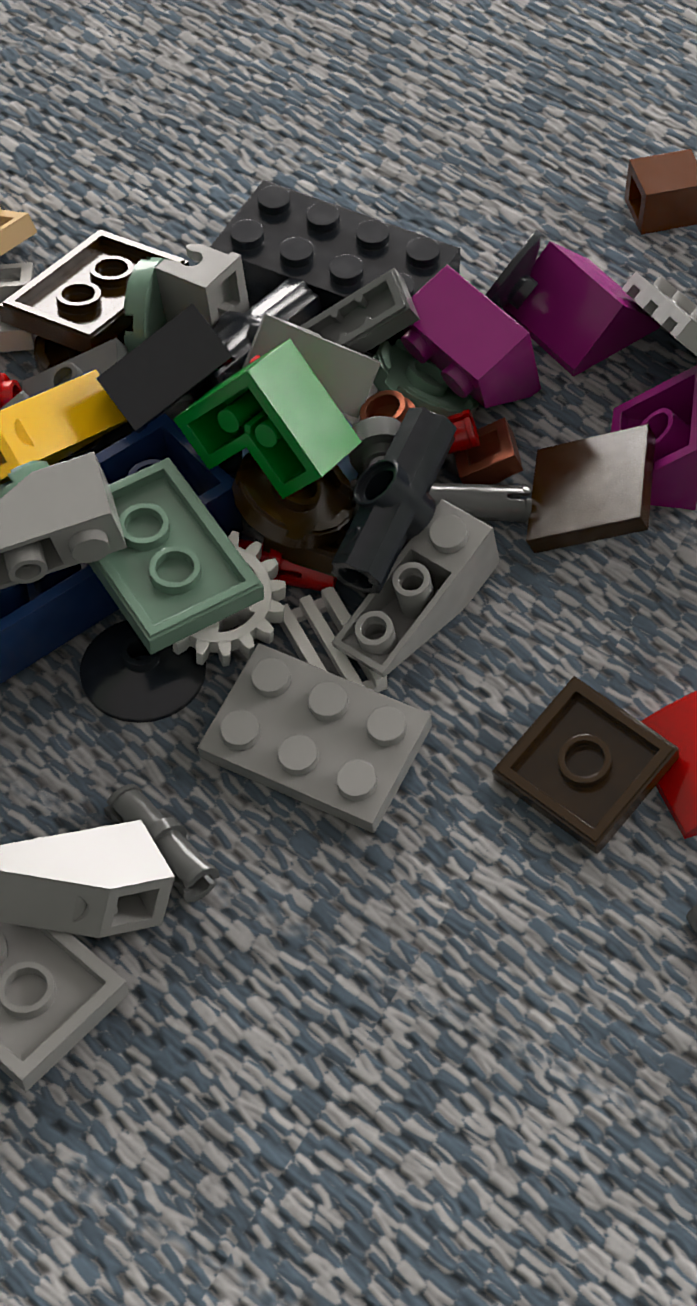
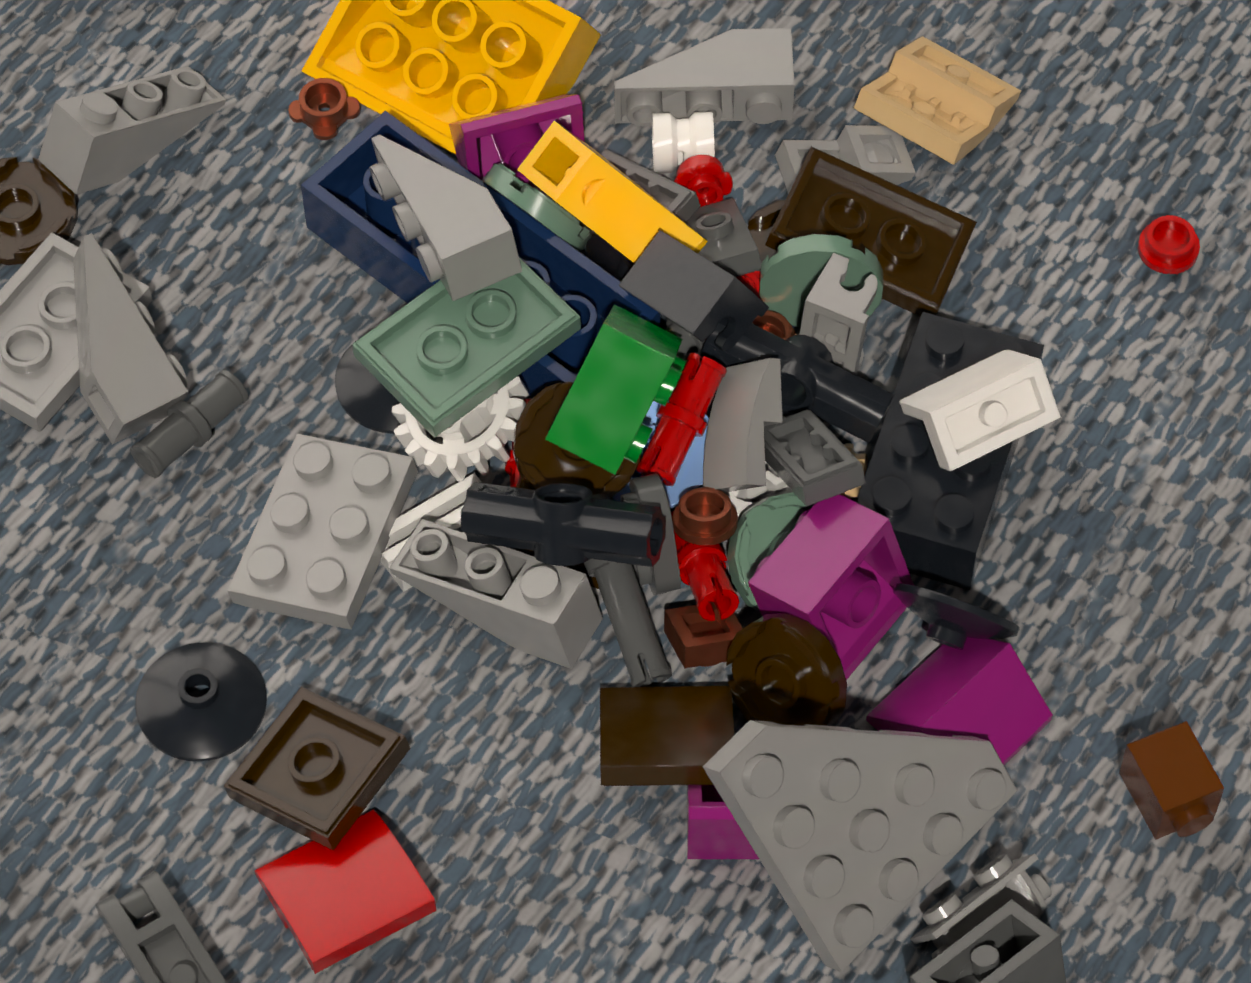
camera: 80 degrees right, 5 degrees up
none -> black dish [135,642,267,761]
none -> dark brown tile [726,613,847,726]
none -> white panel [899,350,1061,471]
none -> red plate [1138,215,1200,274]

